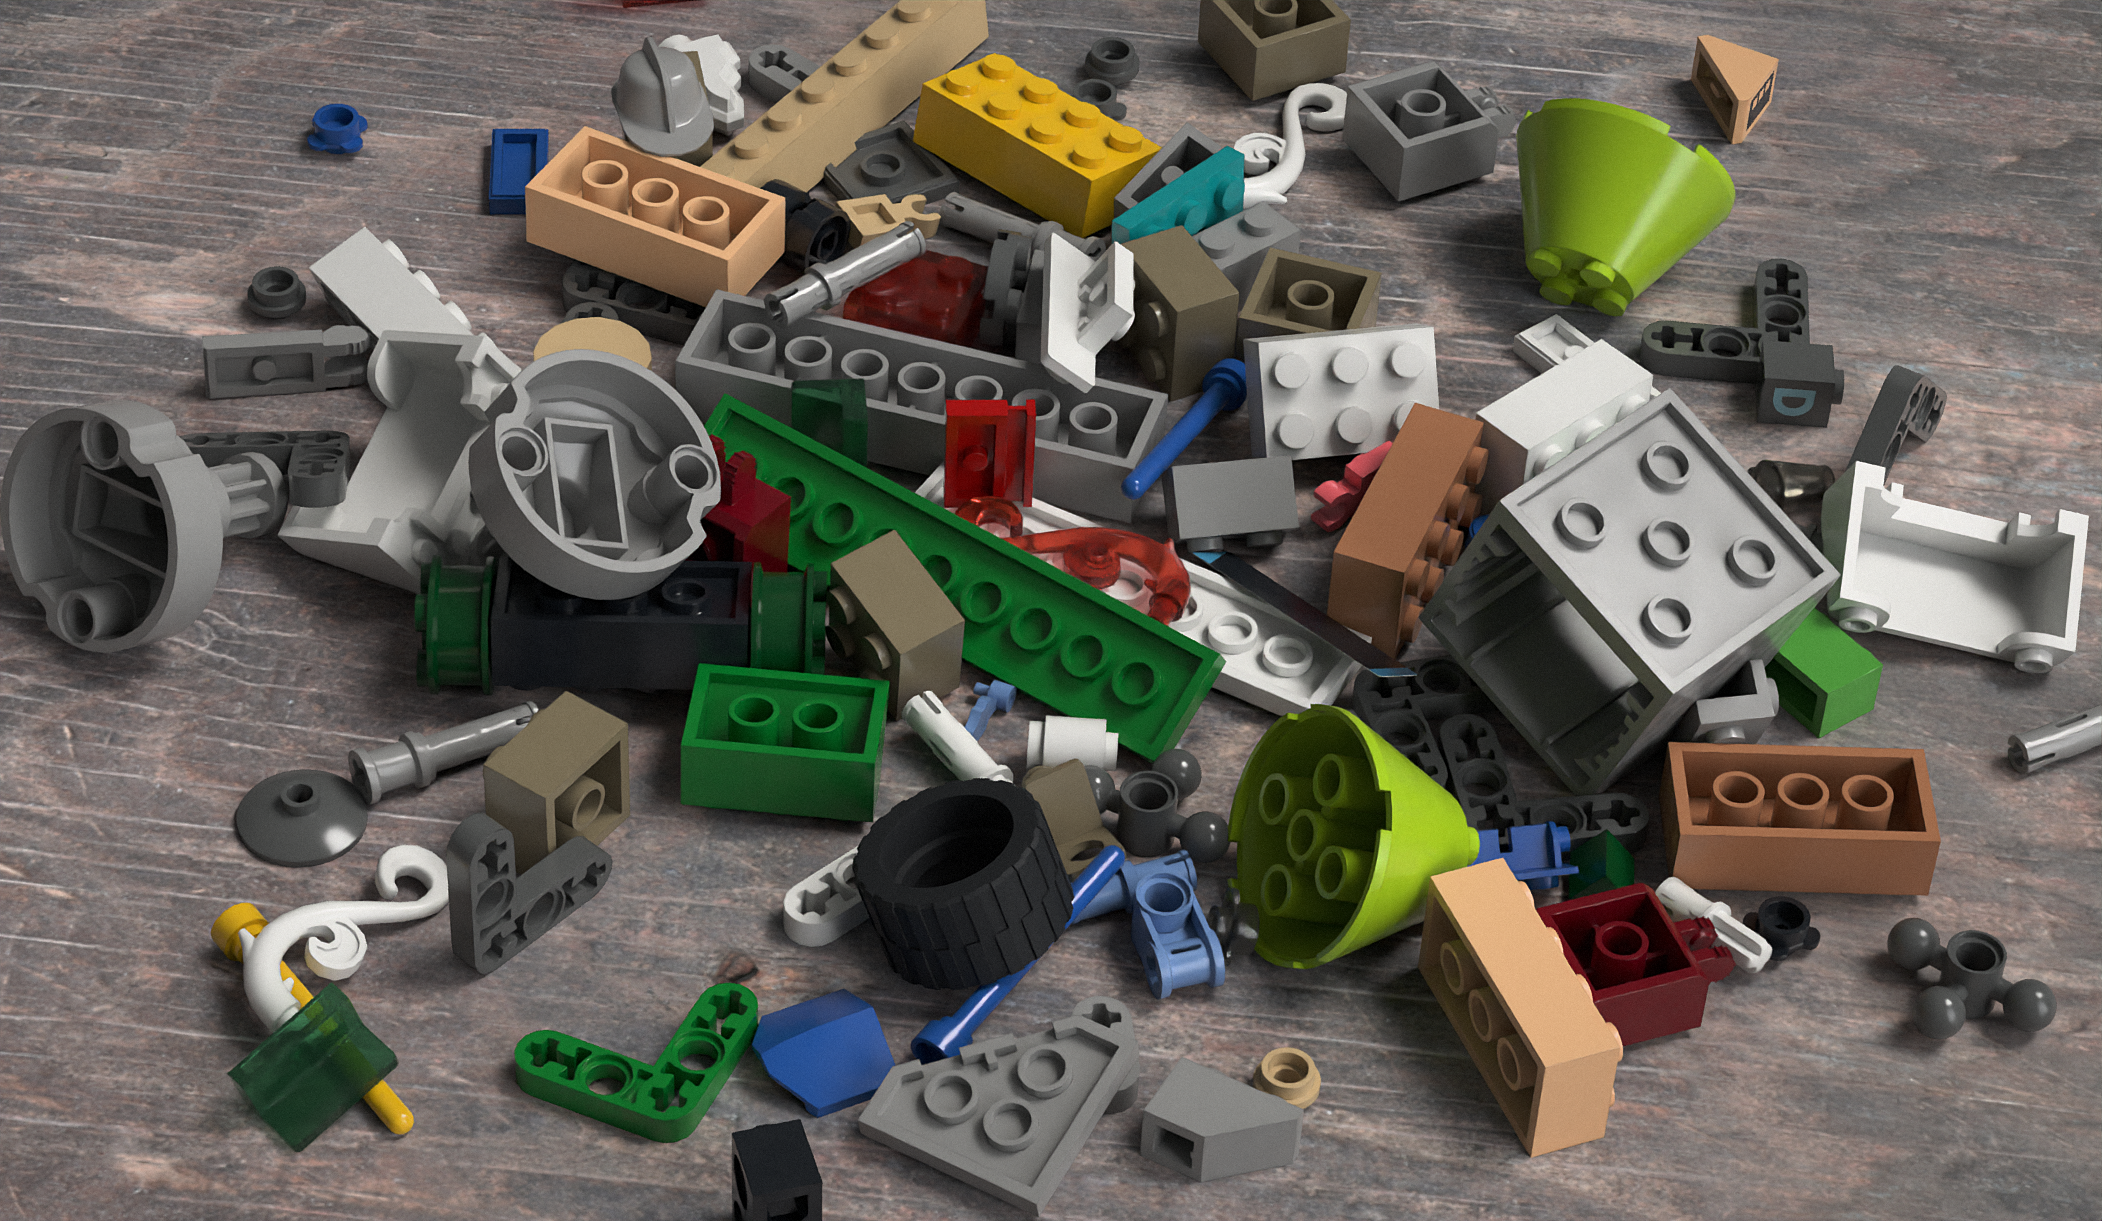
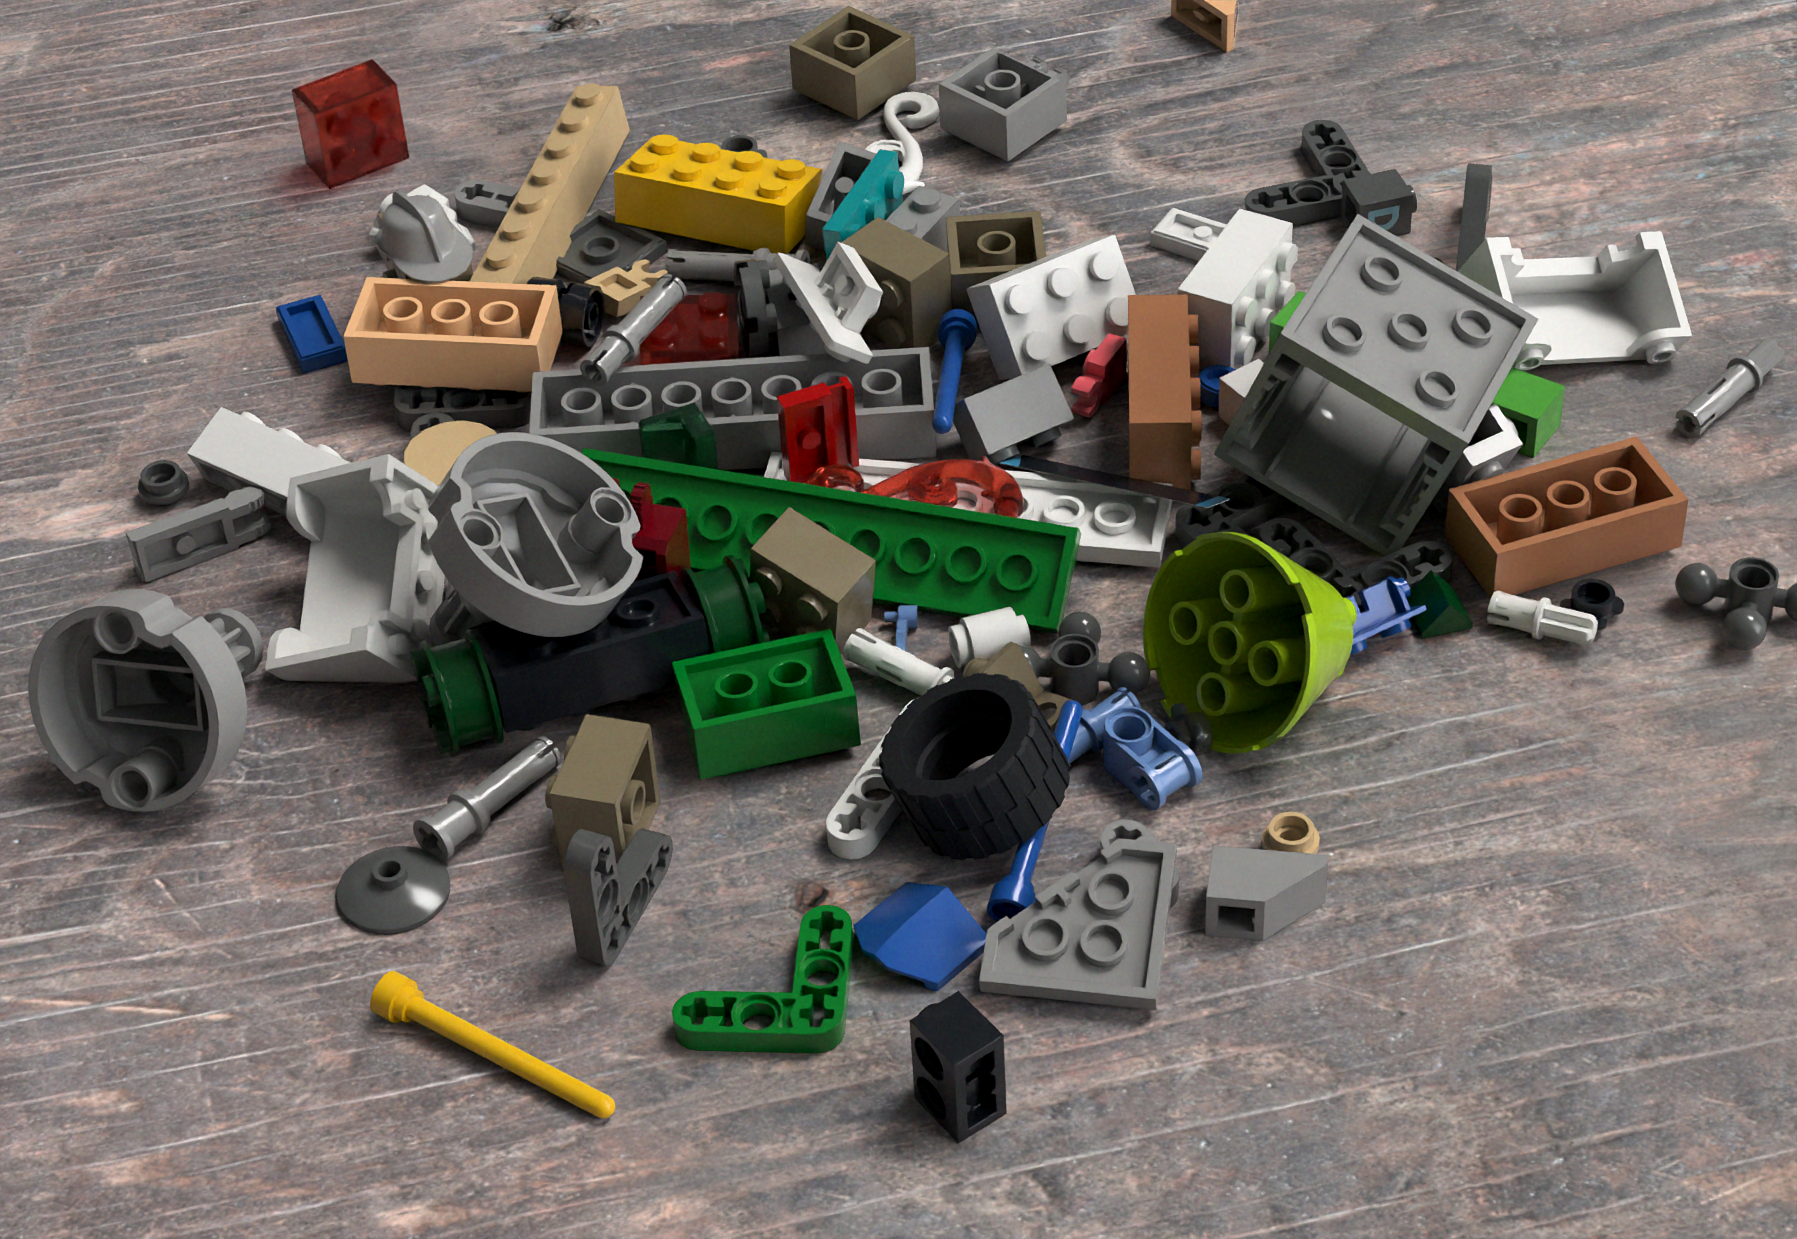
camera: 15 degrees left, 0 degrees up
dark grey beam [179,430,351,508] -> none
clear green panel [227,982,399,1152] -> none
white plant [238,845,449,1050] -> none
blue plate [307,104,368,154] -> none
dark grey plate [1085,37,1140,86] -> none
light nougat brick [1418,858,1623,1158] -> none
lime cone [1516,98,1736,317] -> none
dark red hinge [1535,882,1736,1046] -> none

